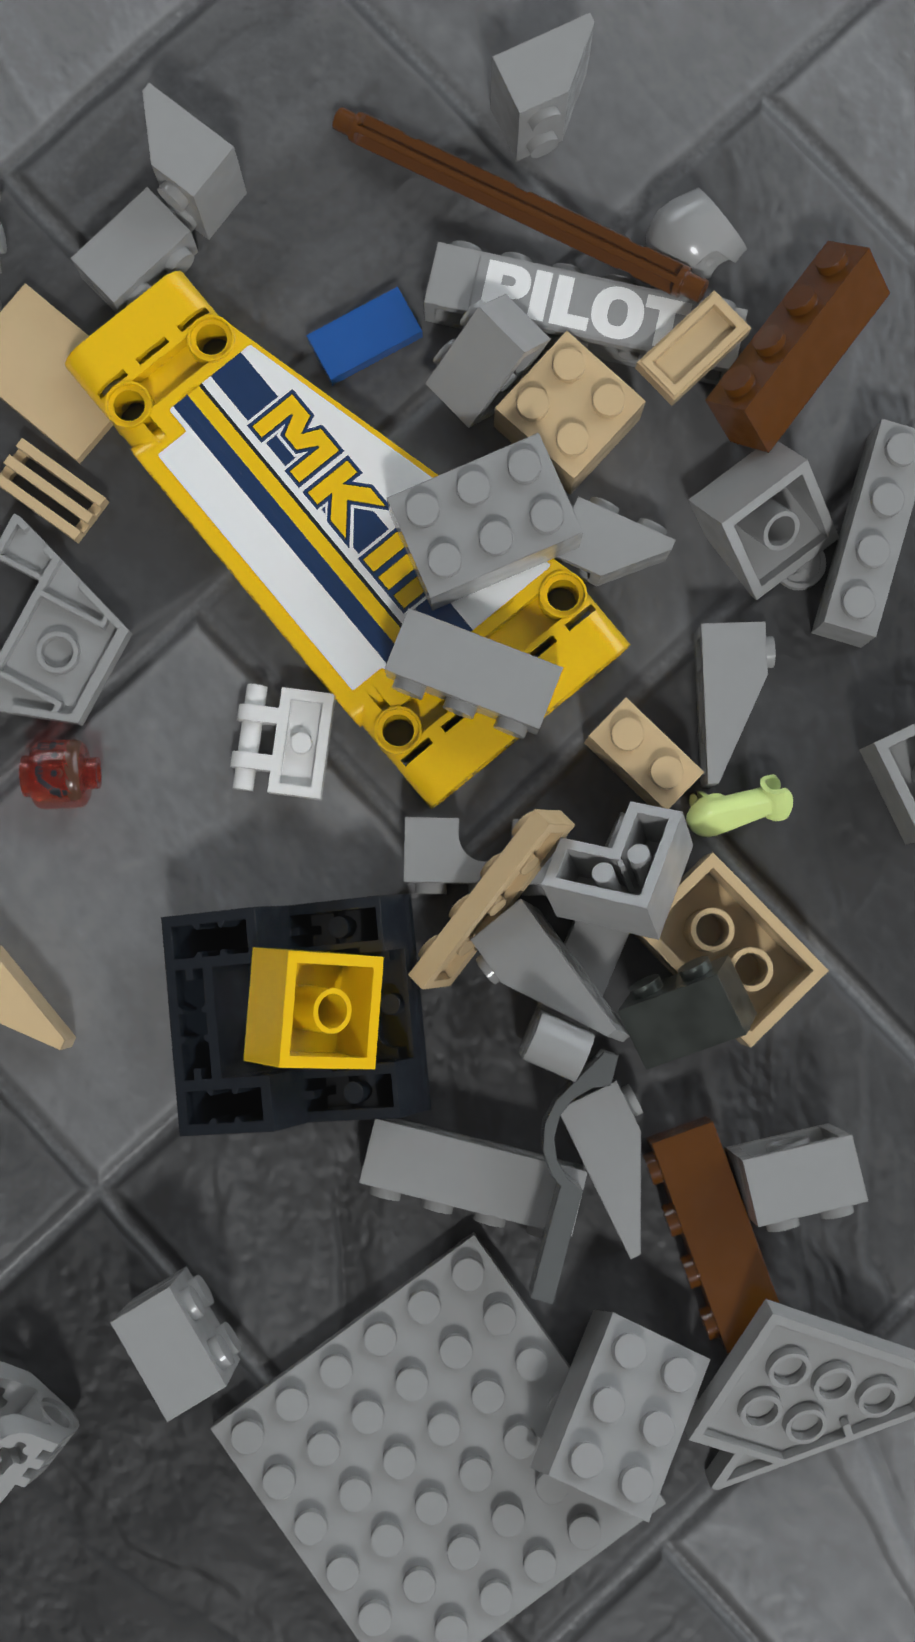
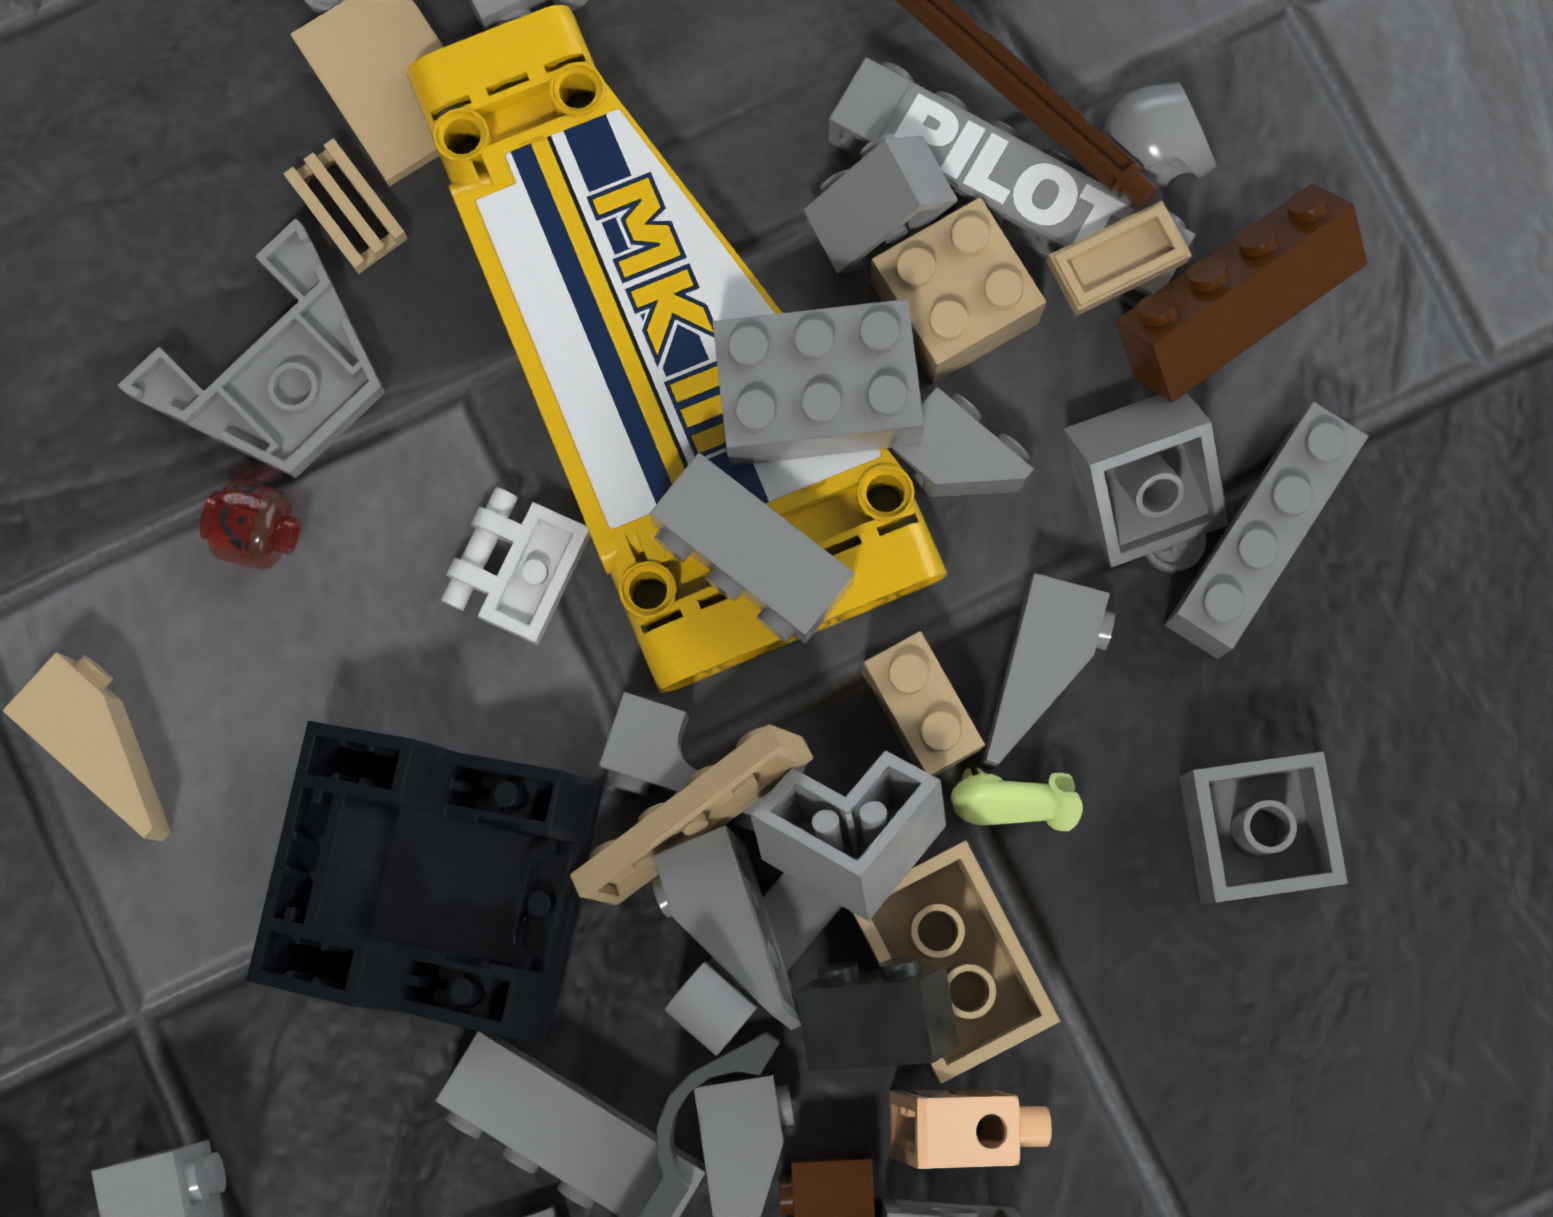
camera: 20 degrees right, 5 degrees down
yellow brick [243,947,384,1069] -> none
blue tile [306,286,423,386] -> none
none -> light nougat torso [889,1090,1052,1169]

